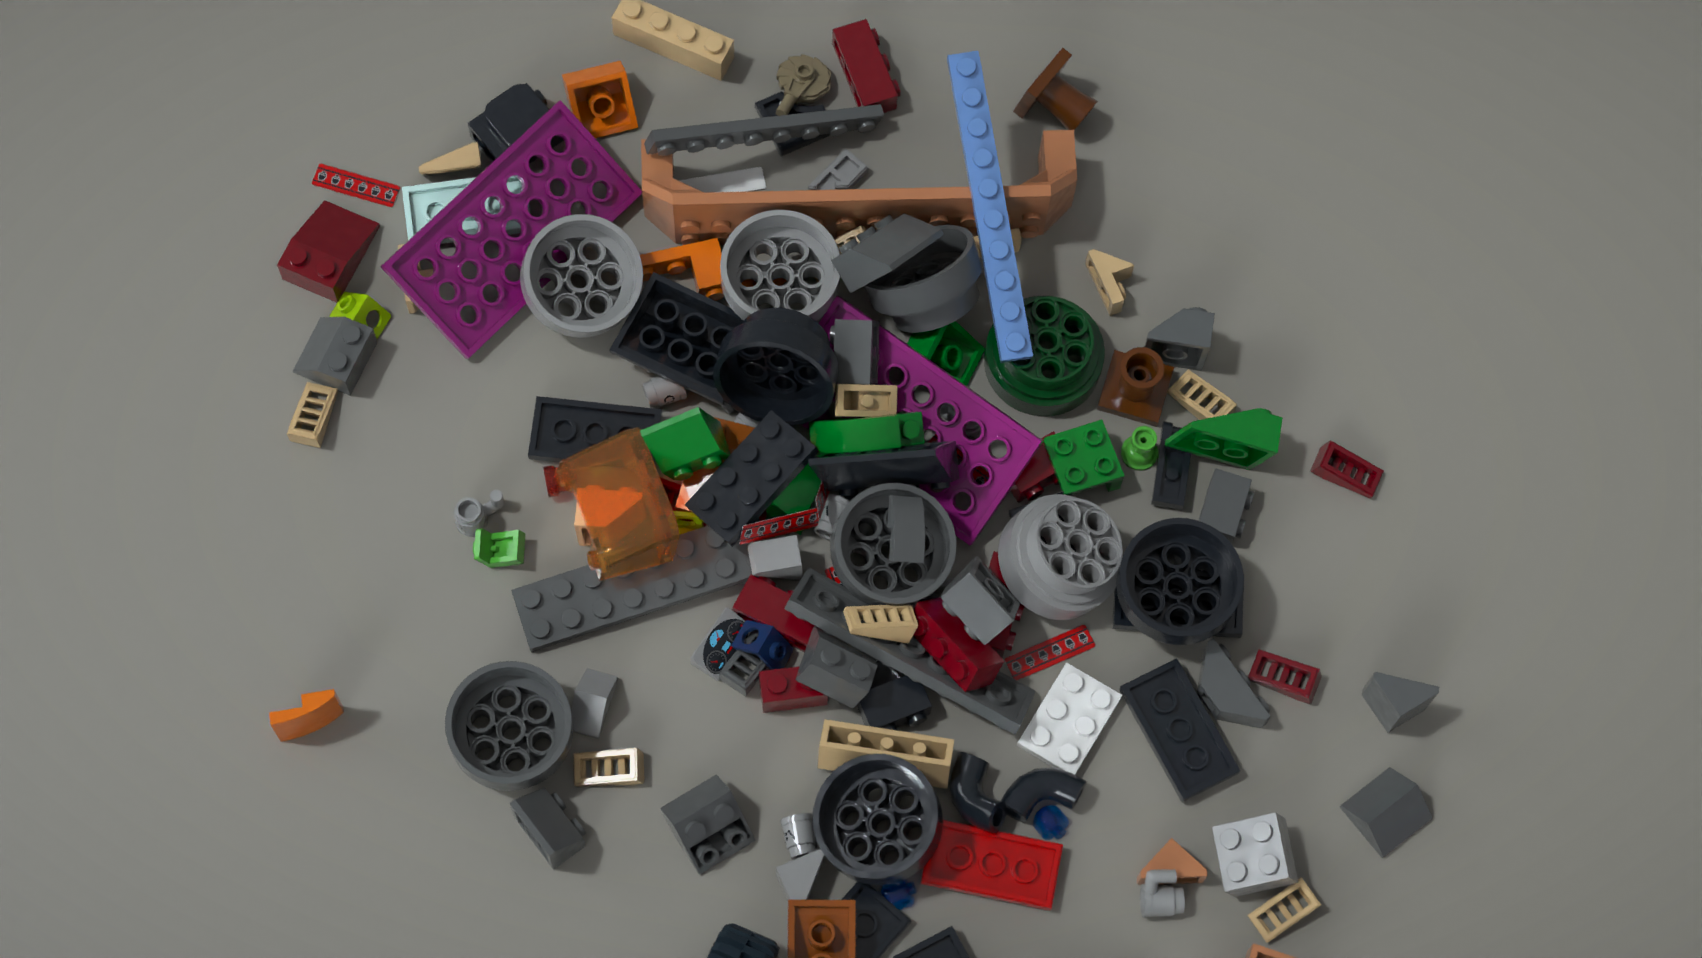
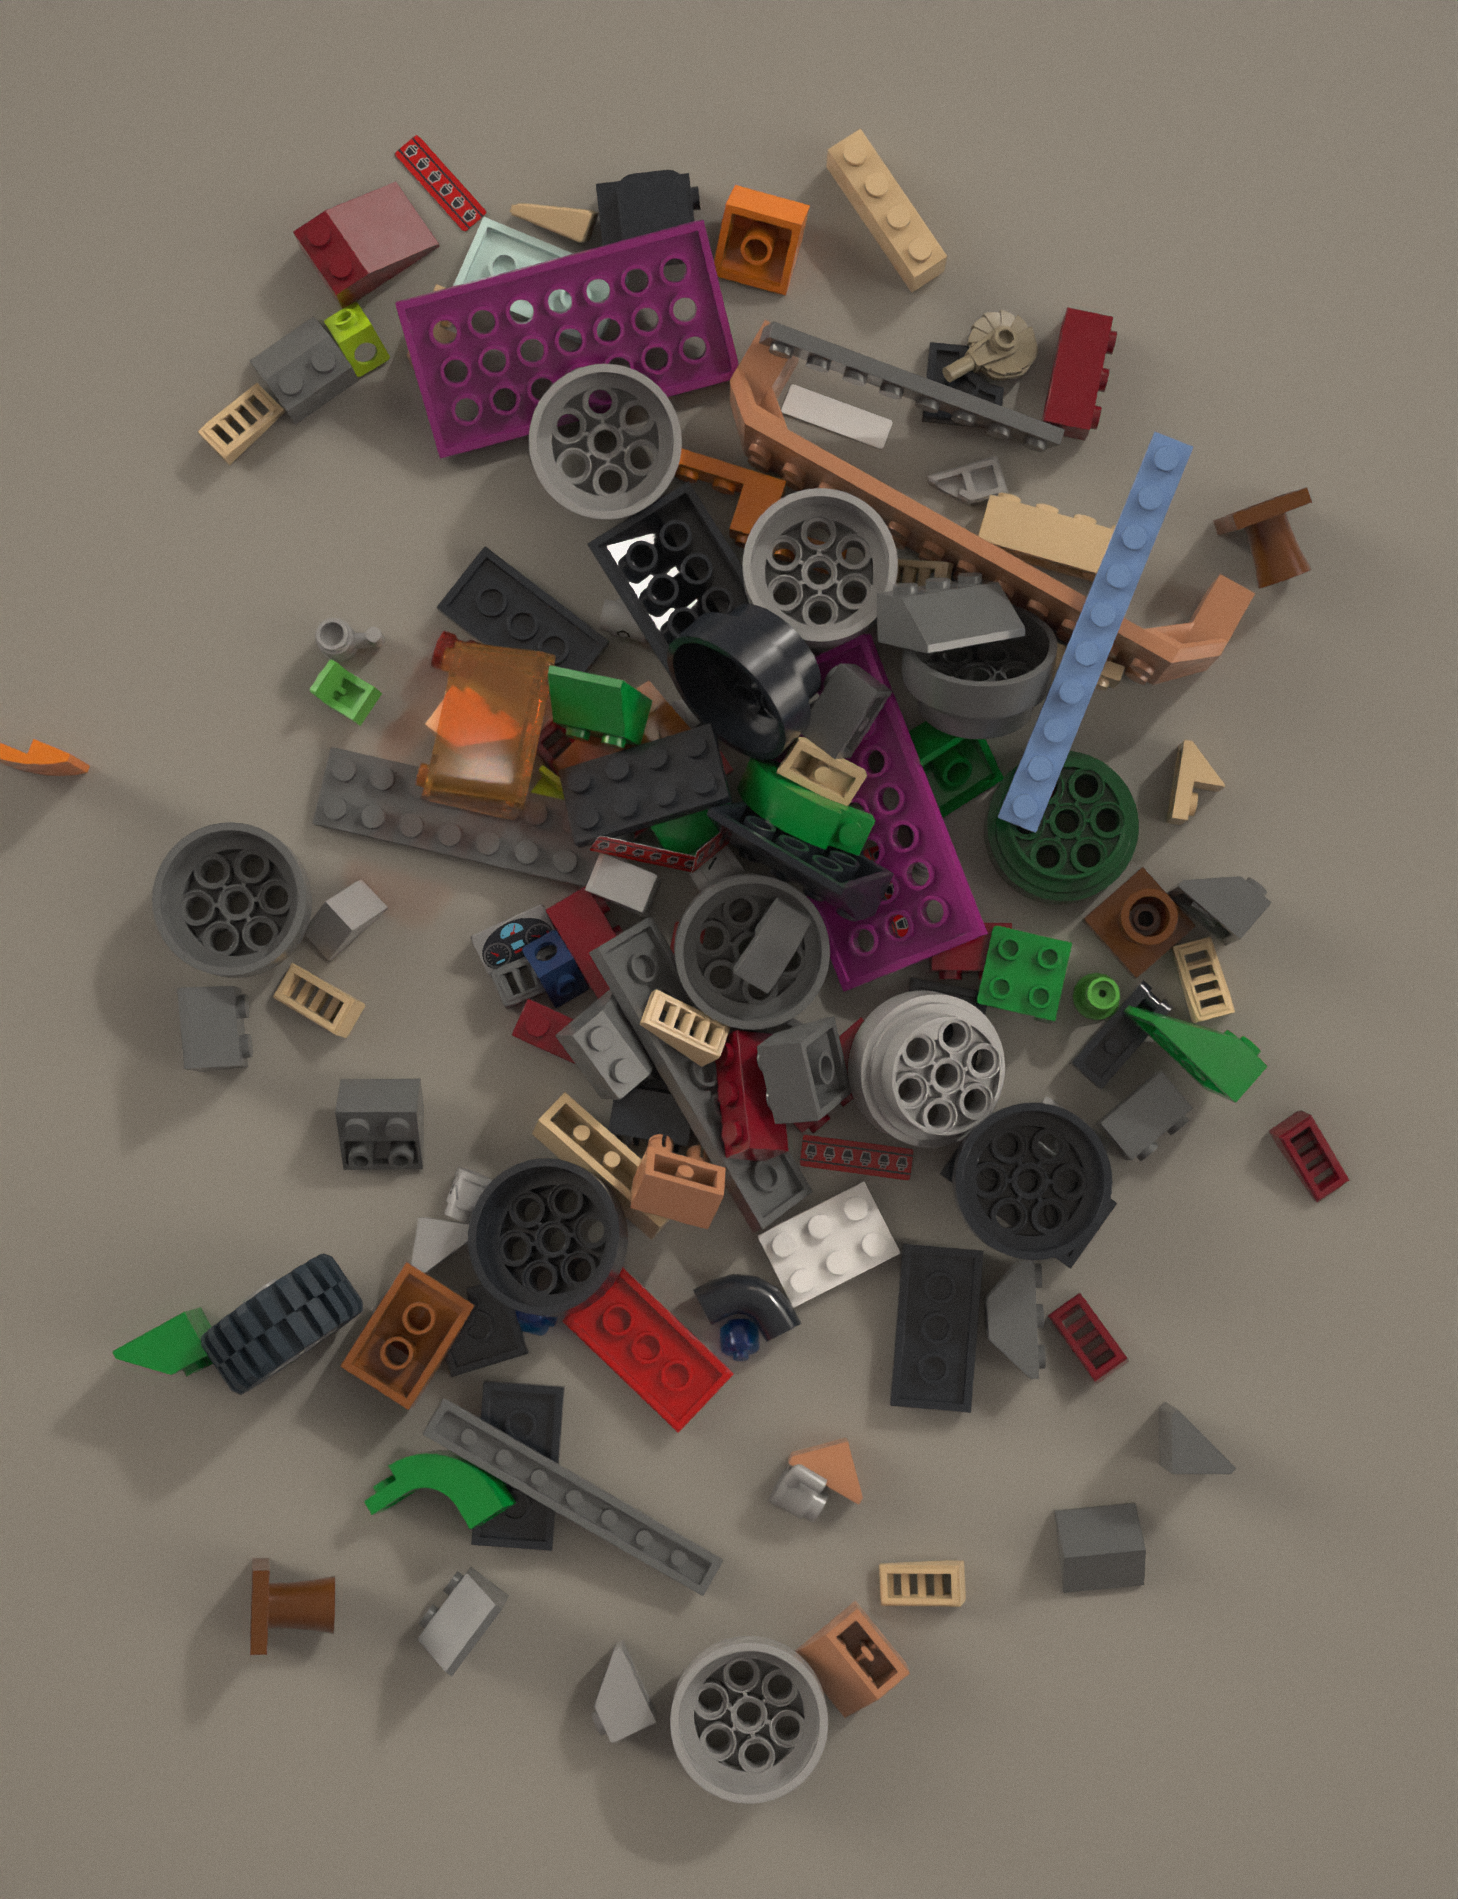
camera: 40 degrees right, 15 degrees up
black cylinder [949,752,1007,833] -> none
light grey brick [1212,812,1299,897] -> none
none -> nougat brick [630,1134,726,1229]
none -> tan brick [978,493,1116,582]

